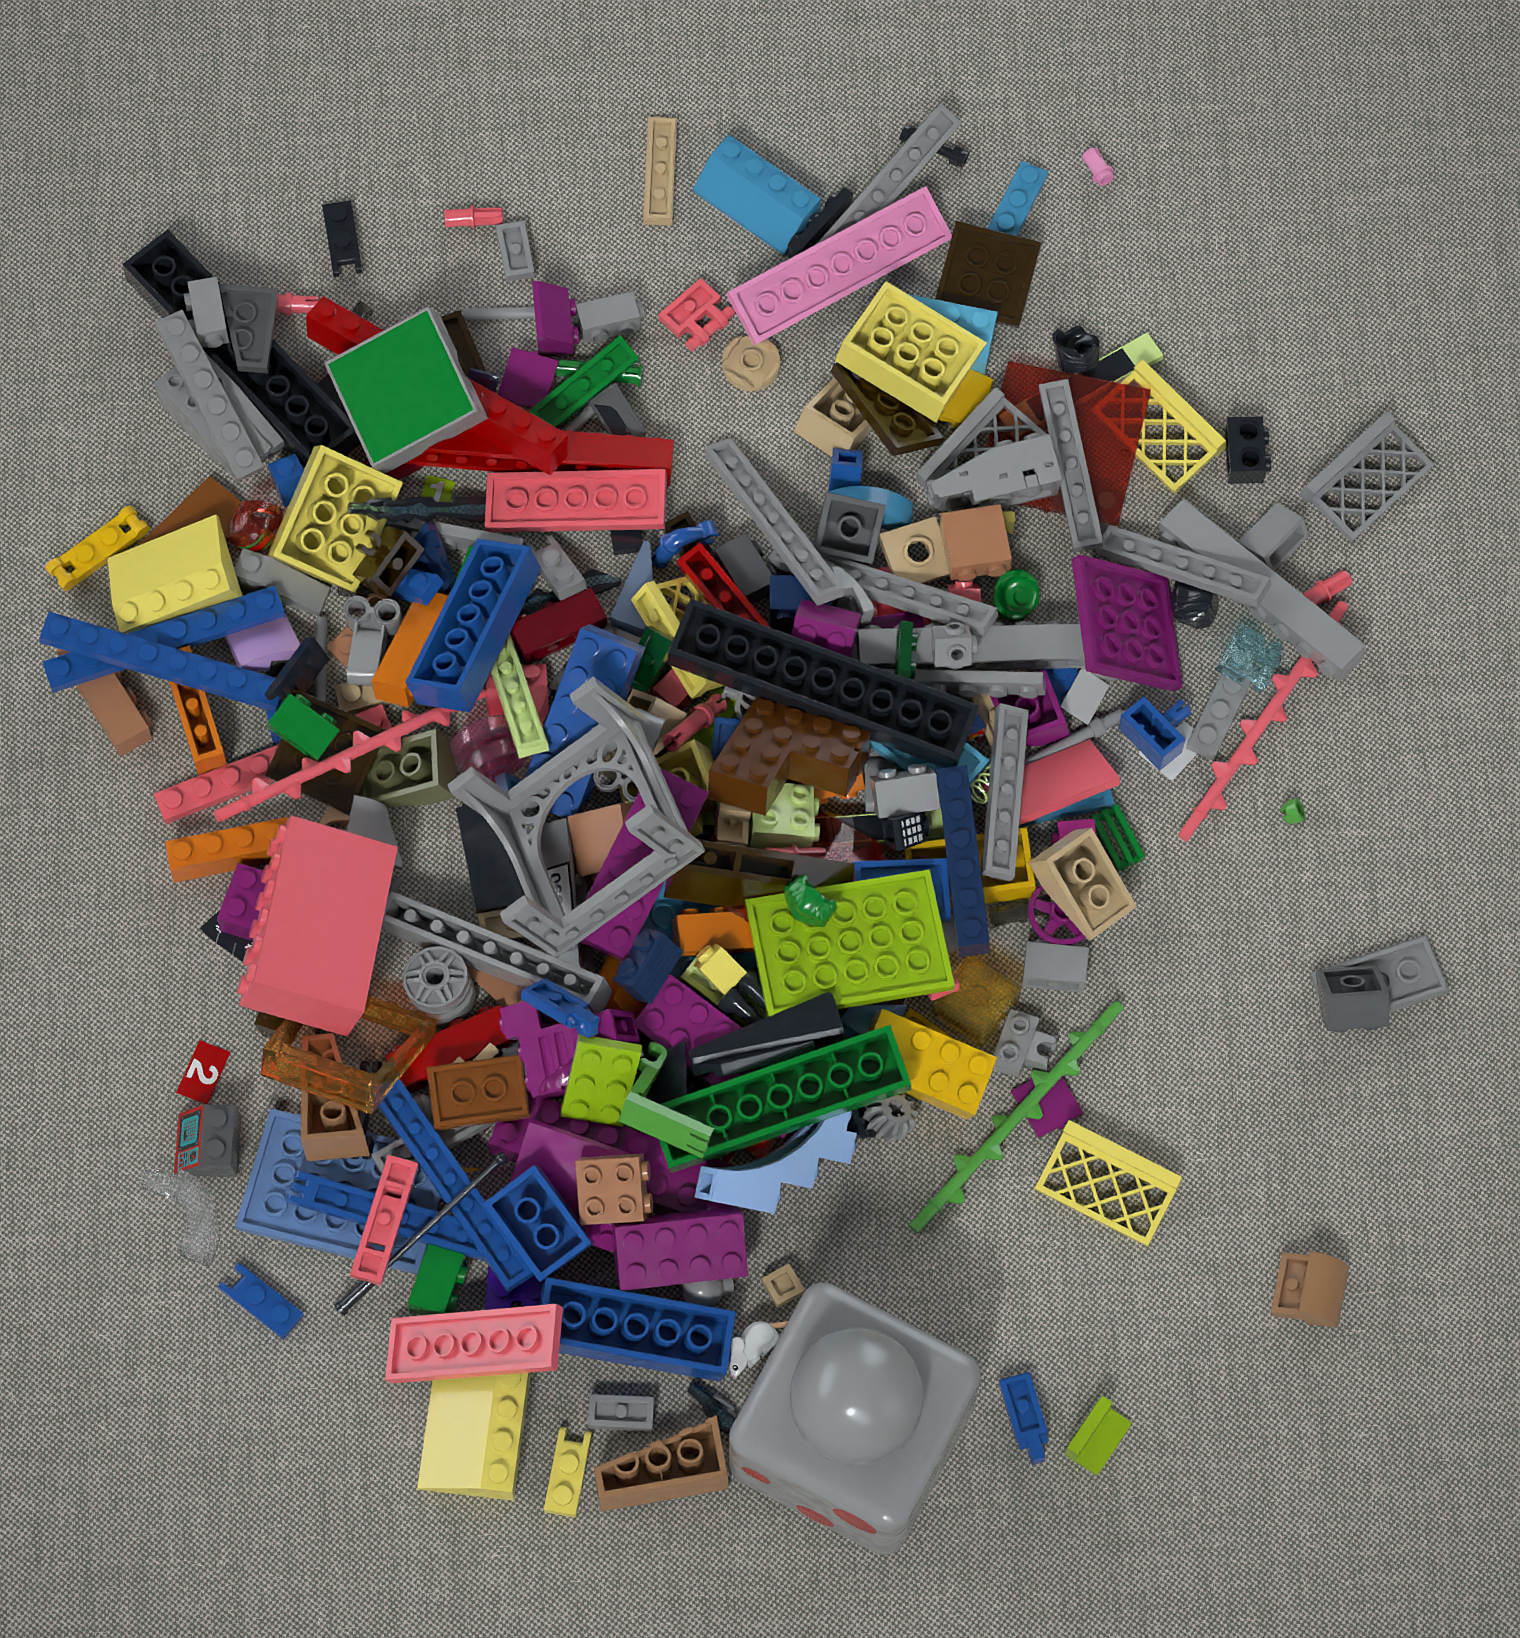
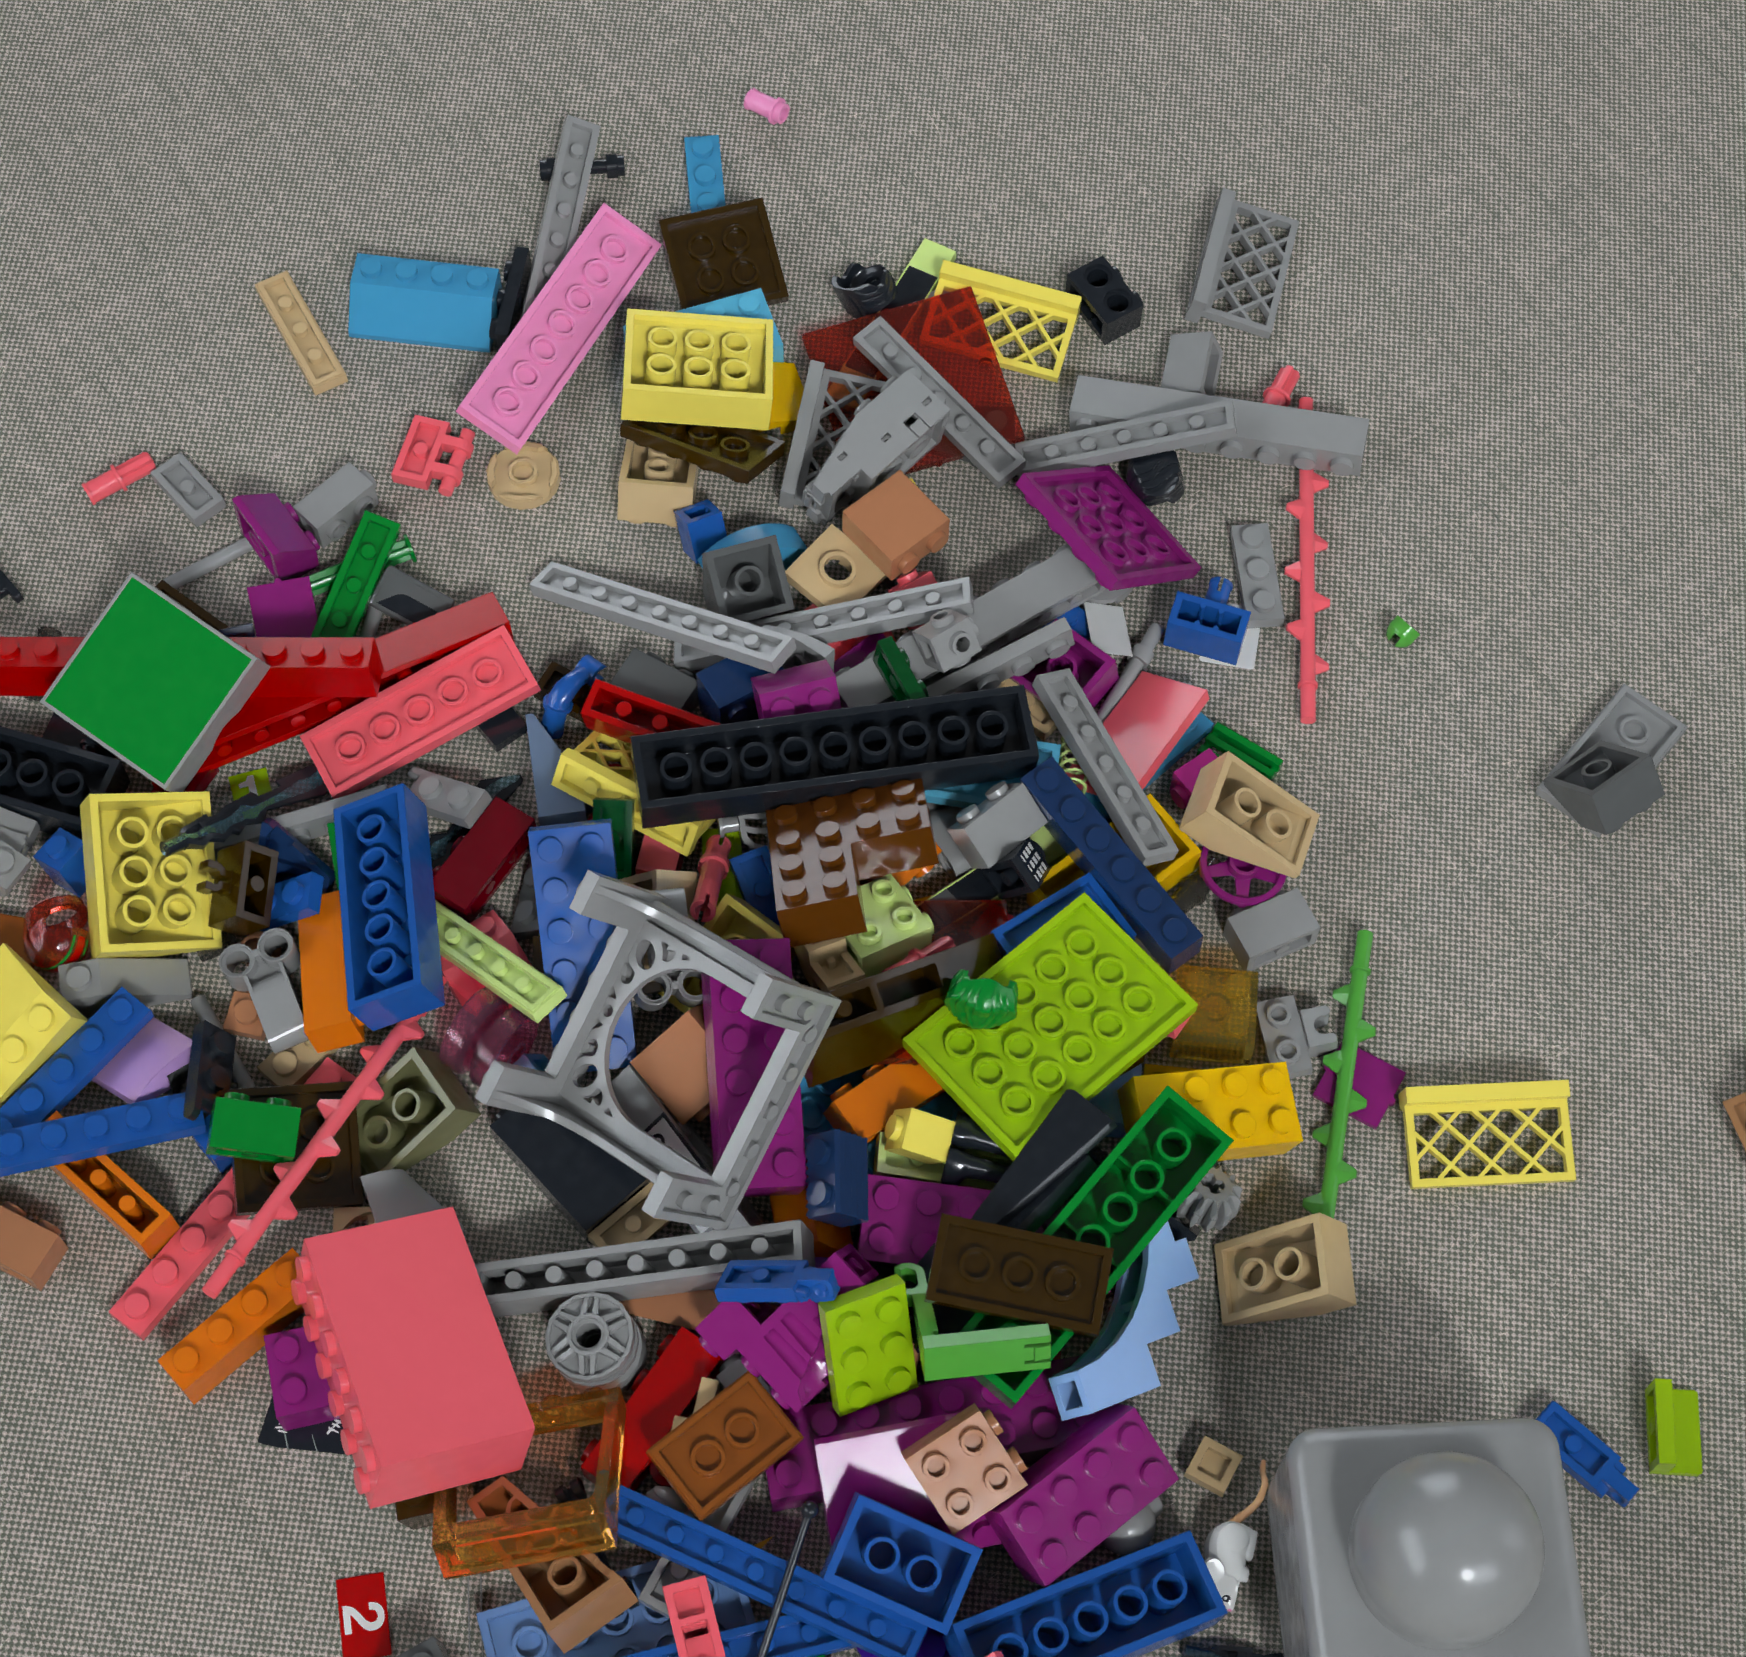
camera: 30 degrees left, 5 degrees down
green hair [993,568,1040,621] -> none
clear light blue plate [1215,623,1283,693] -> none
none -> dark brown plate [924,1213,1114,1337]
none -> tan slope [1214,1212,1357,1326]

